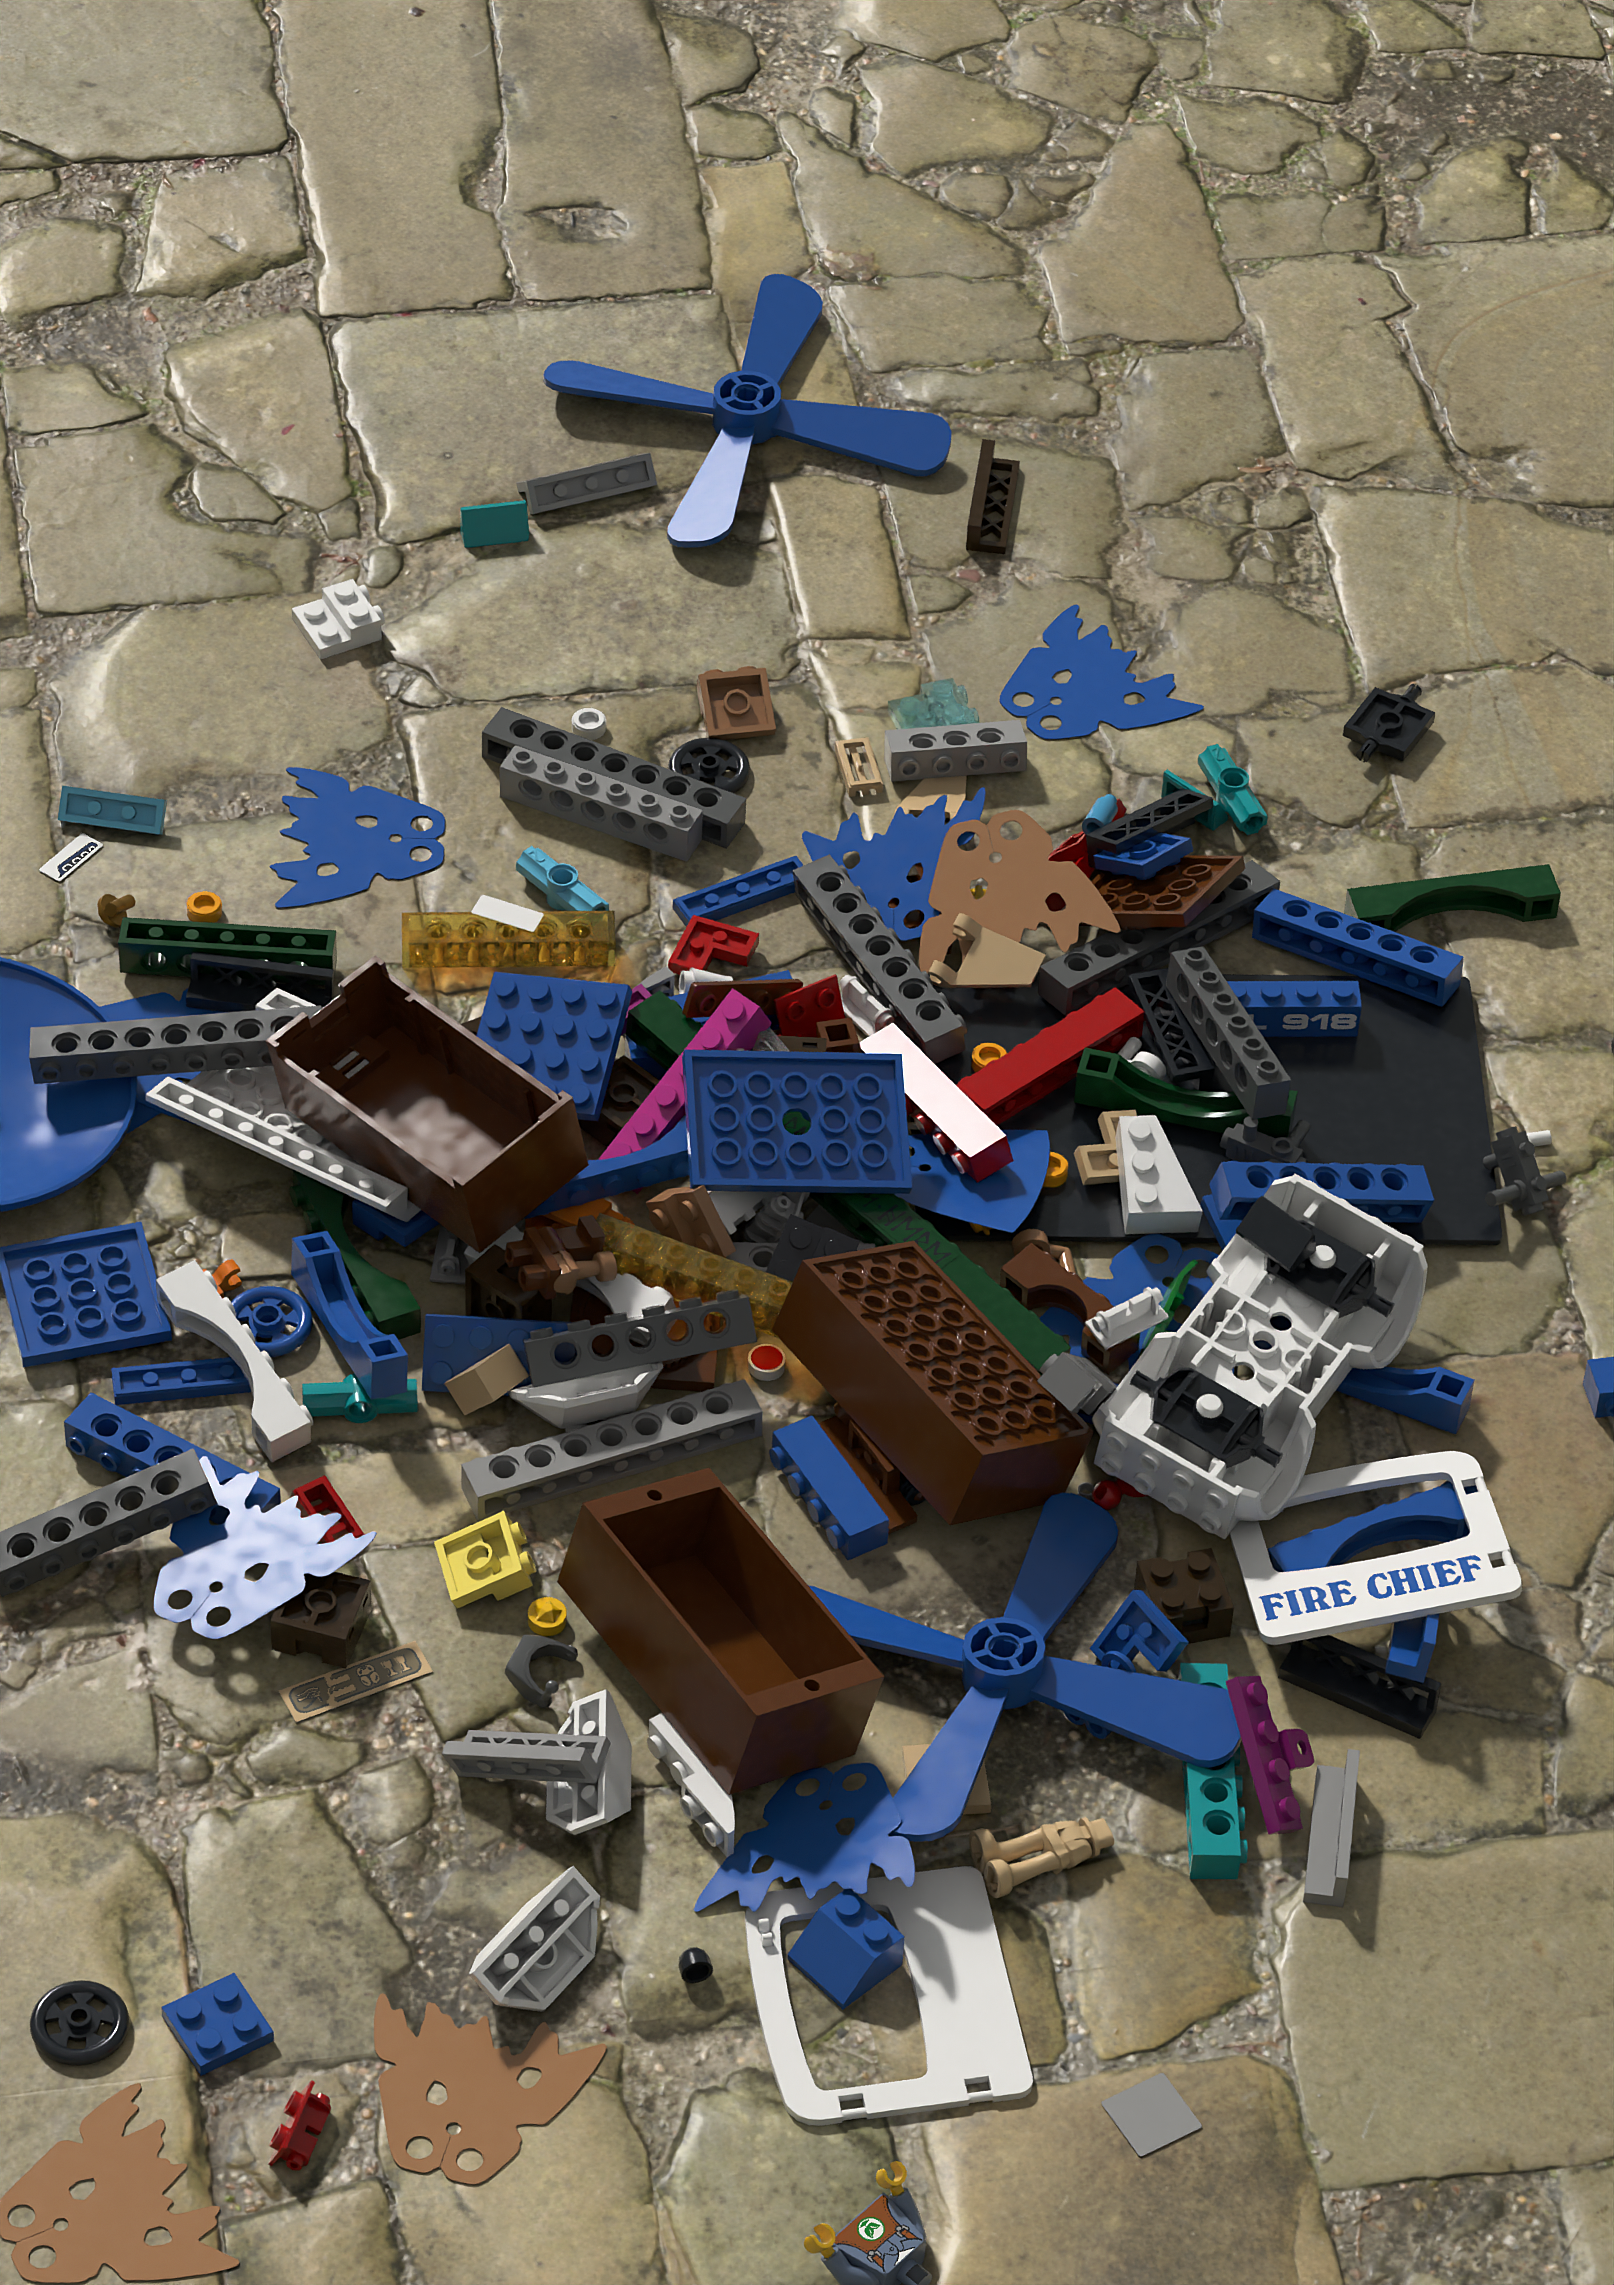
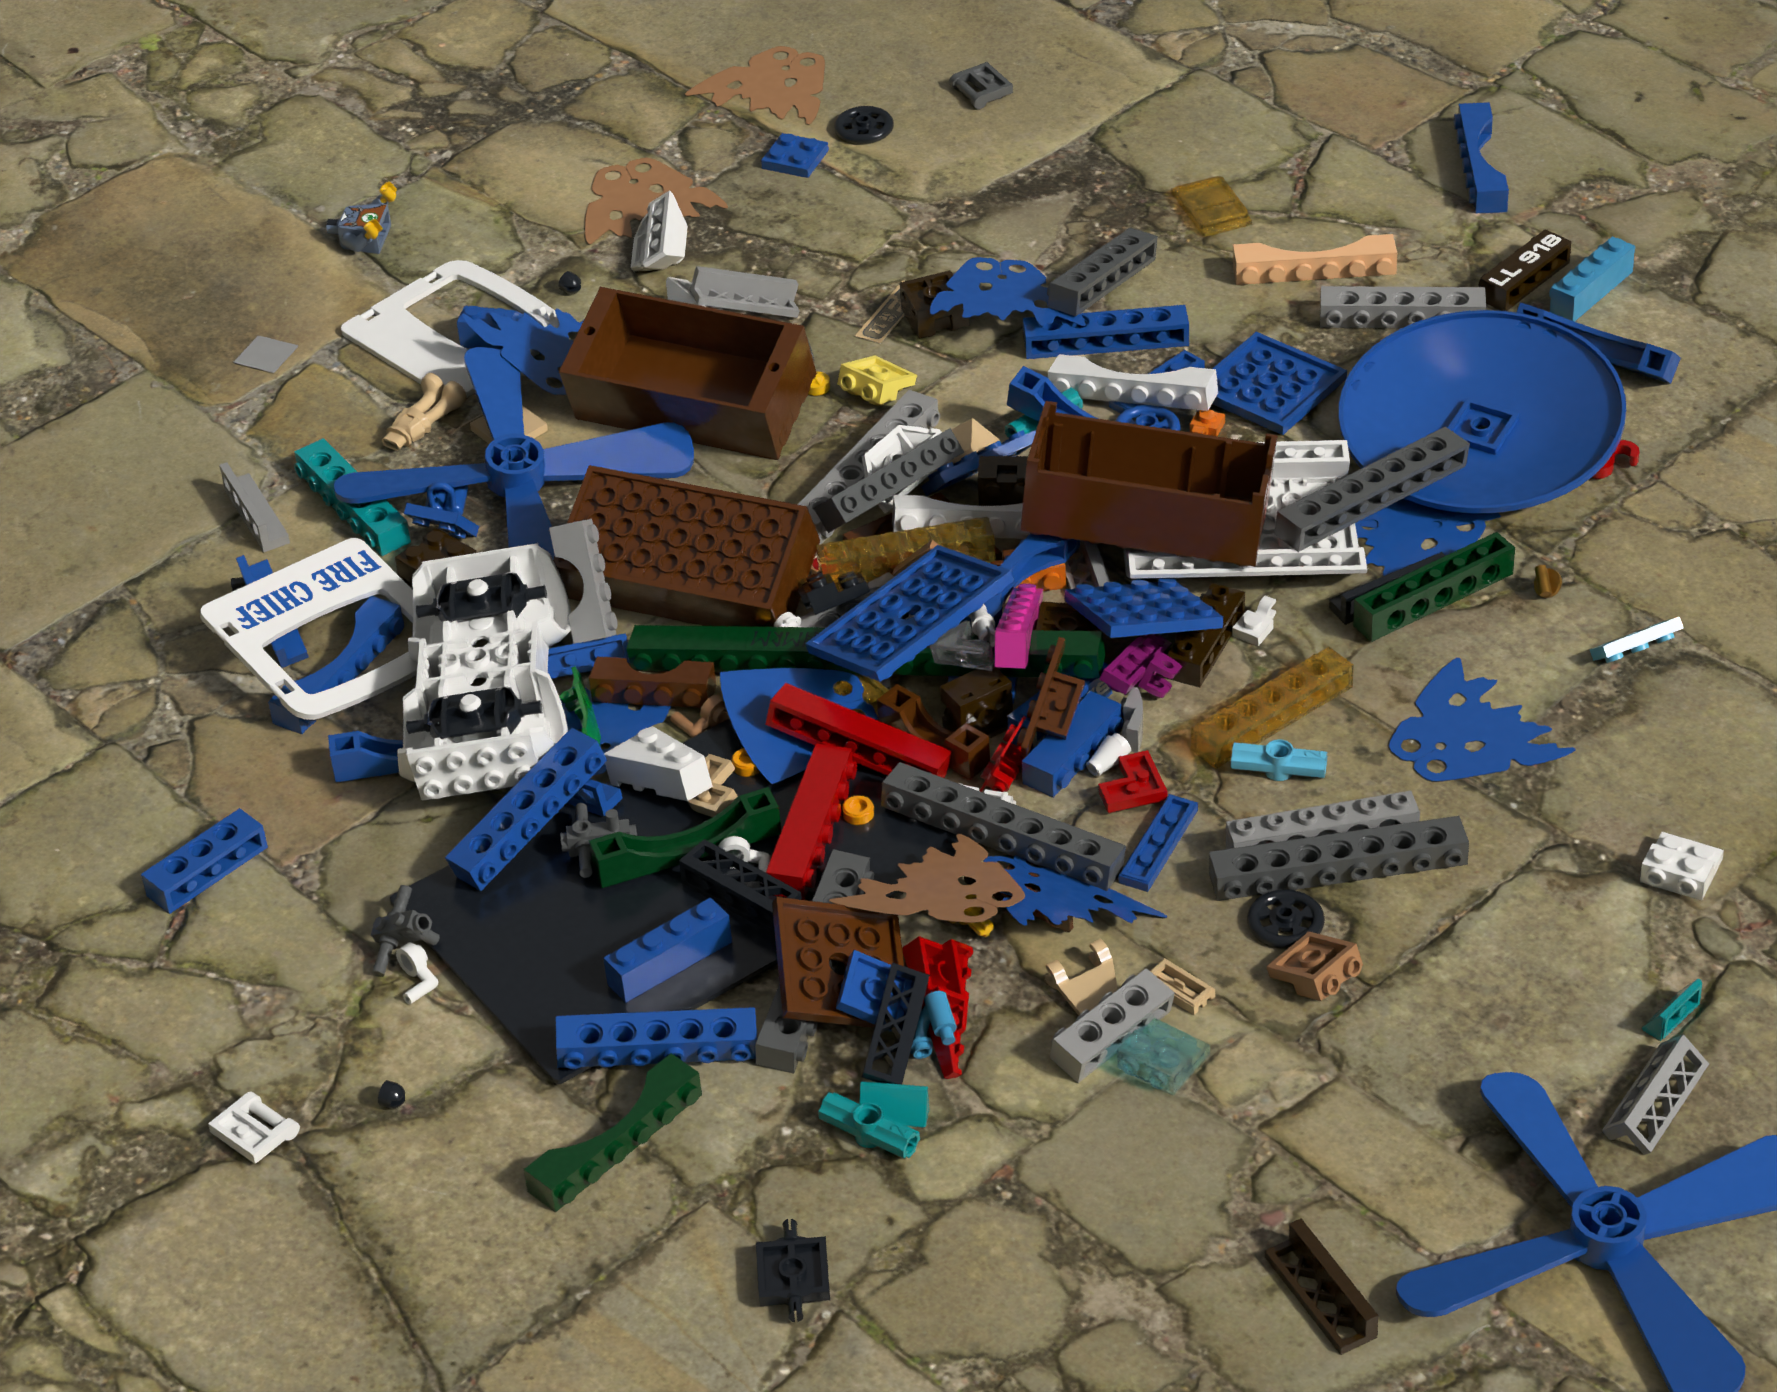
camera: 150 degrees right, 5 degrees down
white sticker [39,833,103,882] -> none
light orange tile [187,891,222,923] -> none
red hinge [268,2080,331,2171] -> none
red slope [290,1475,365,1544] -> none
white sticker [471,895,544,932] -> none
reddish brown hips [504,1215,617,1300] -> none
white tile [572,708,606,740] -> none
tan flag [928,913,1046,988] -> none
blue piece [999,604,1204,739] -> none
white hinge [1085,1287,1169,1350] -> none
dark grey brick [1166,947,1291,1120] -> none
magenta plate [1225,1676,1314,1835] -> none
black slope [1236,1196,1316,1272] -> none

